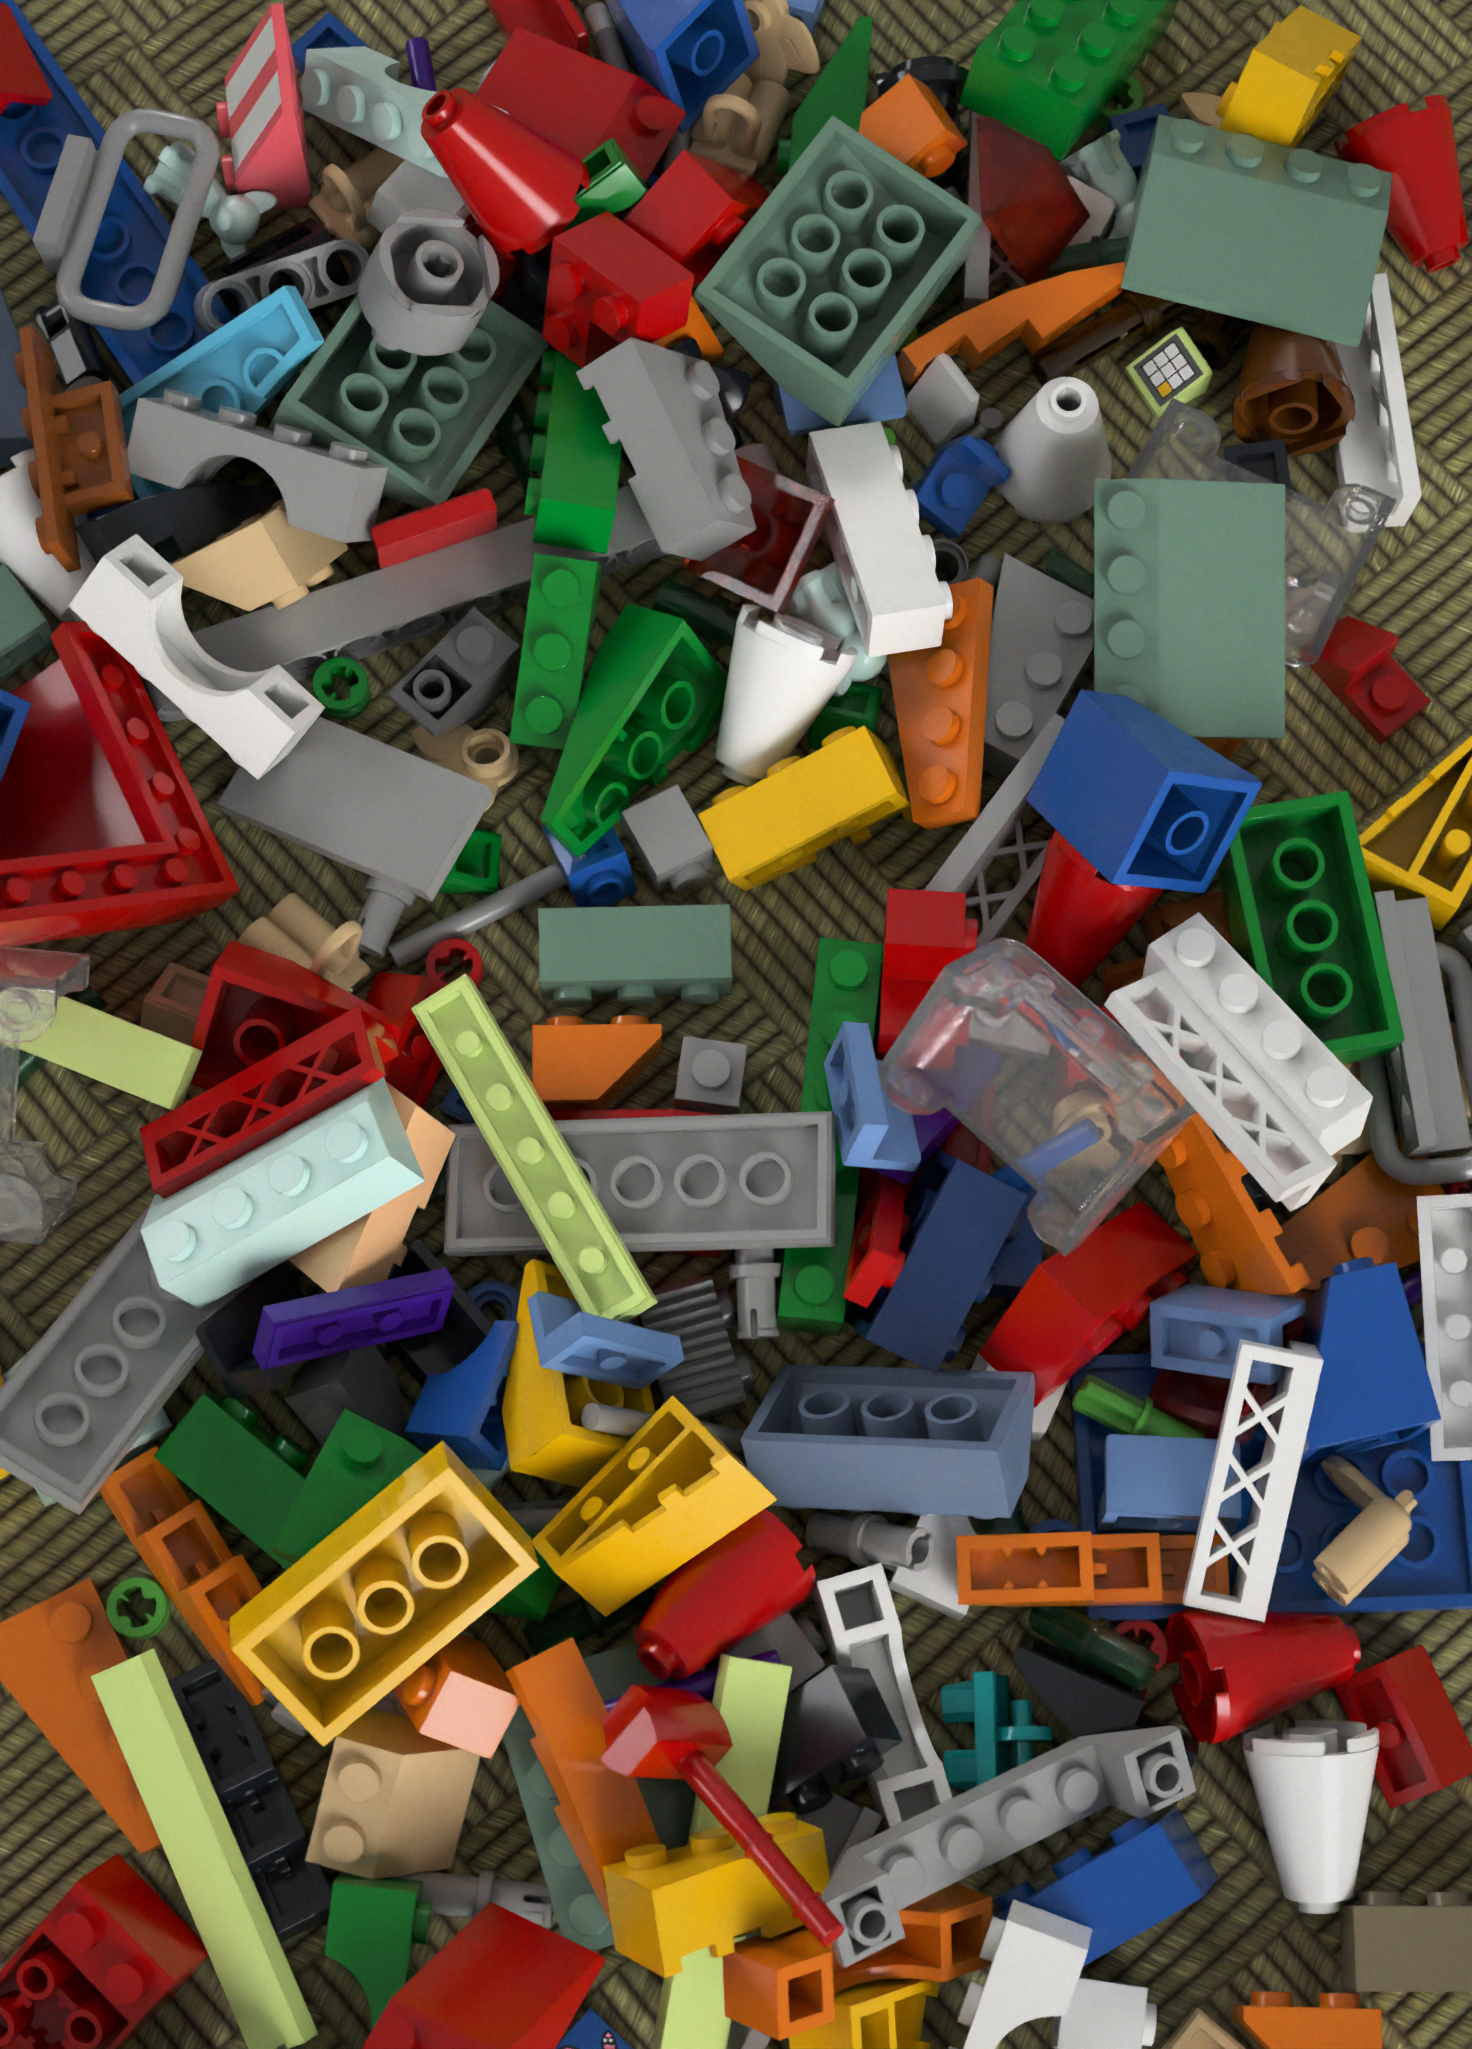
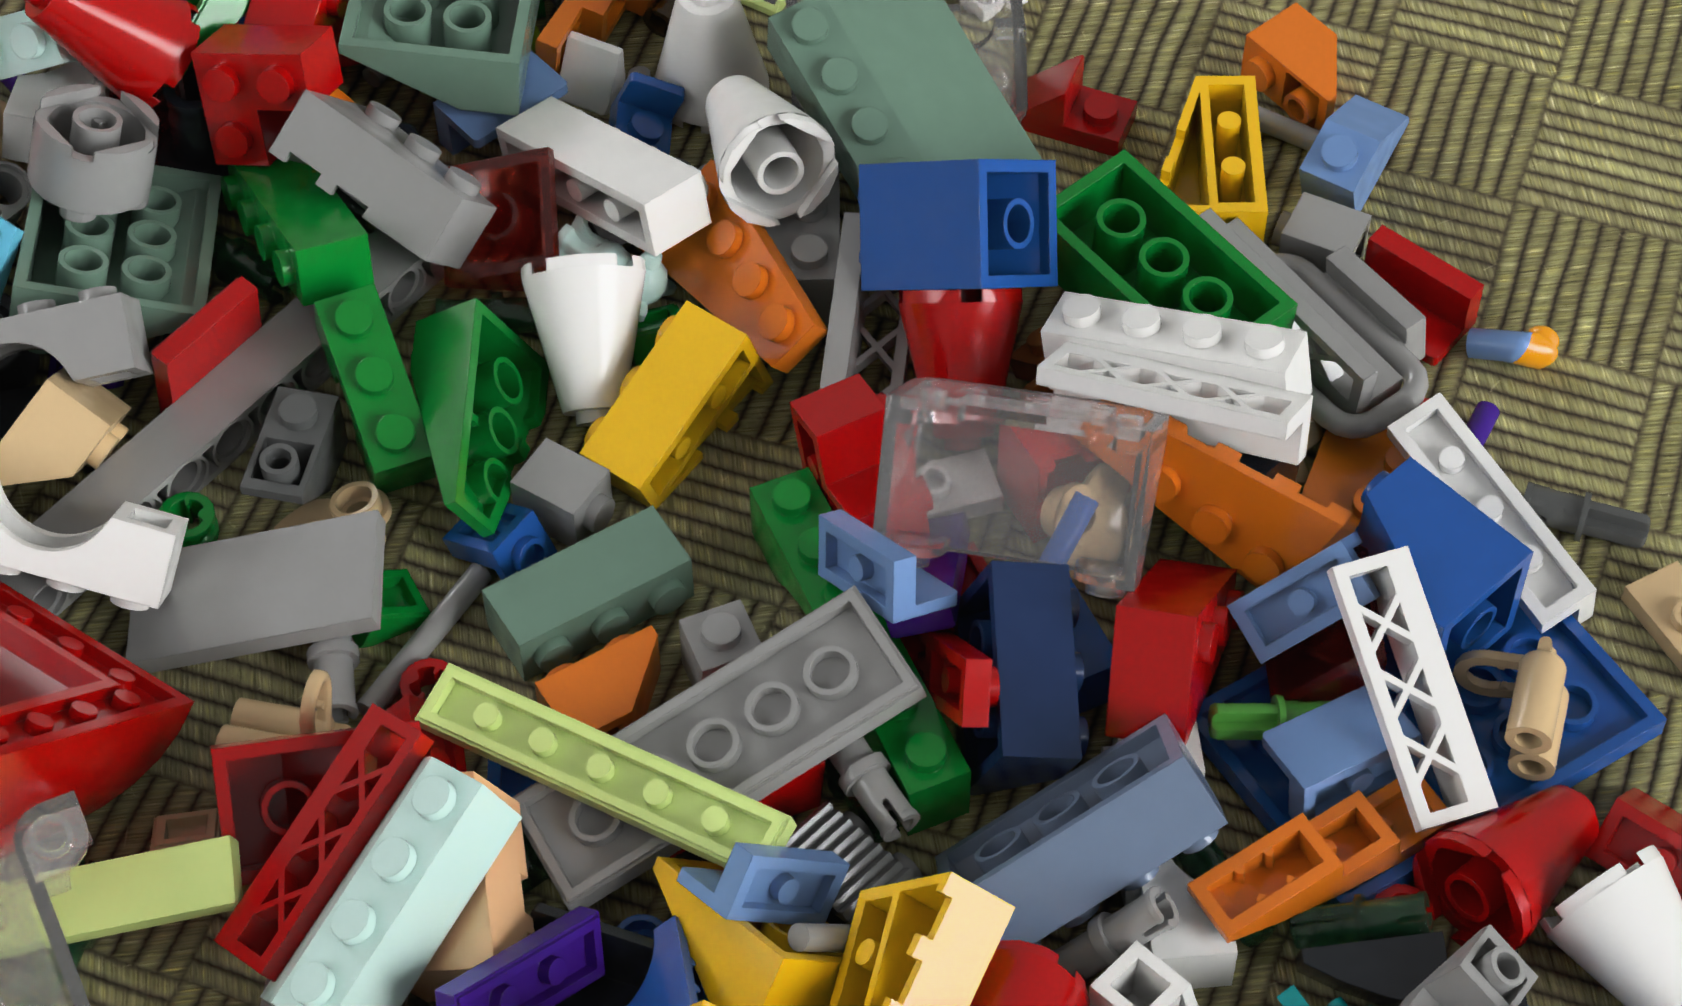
camera: 25 degrees left, 20 degrees down
none -> white cone [705,75,838,227]

